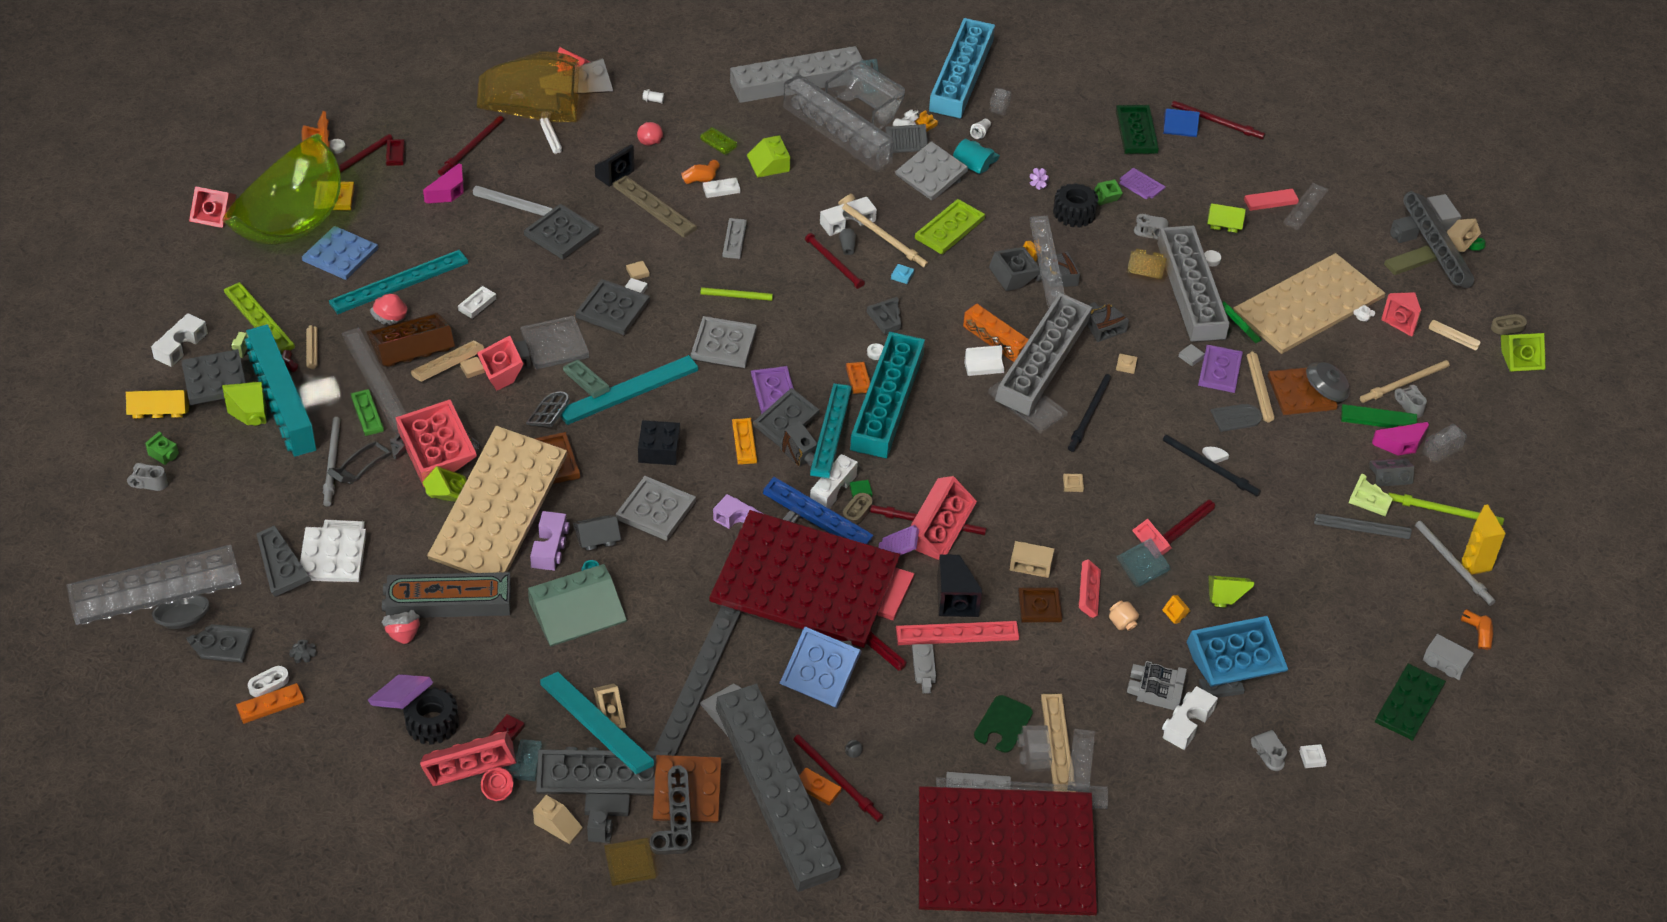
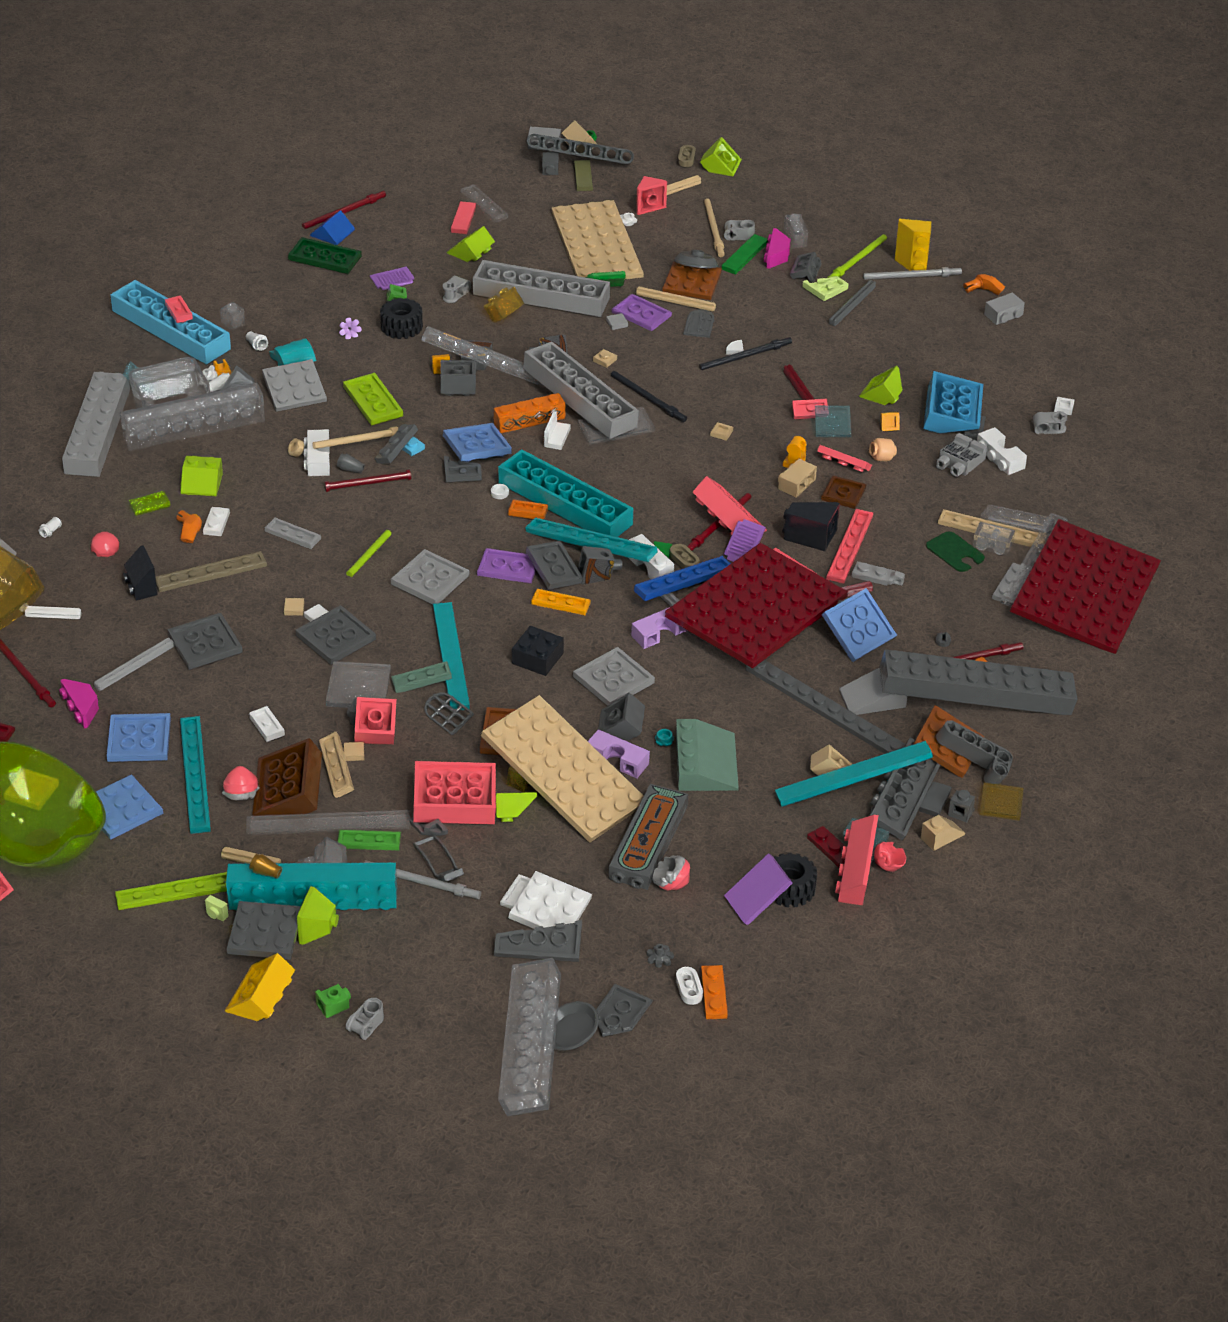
camera: 65 degrees left, 5 degrees down
white arch [151,313,208,367] -> none
dark green plate [1375,663,1446,741] -> none
none -> medium blue plate [107,713,171,762]
none -> coral plate [165,295,193,323]
none -> pearl gold cone [249,854,283,879]
none -> dark grey plate [375,424,418,464]
none -> medium blue plate [443,423,512,462]
none -> light orange leg [783,436,806,468]

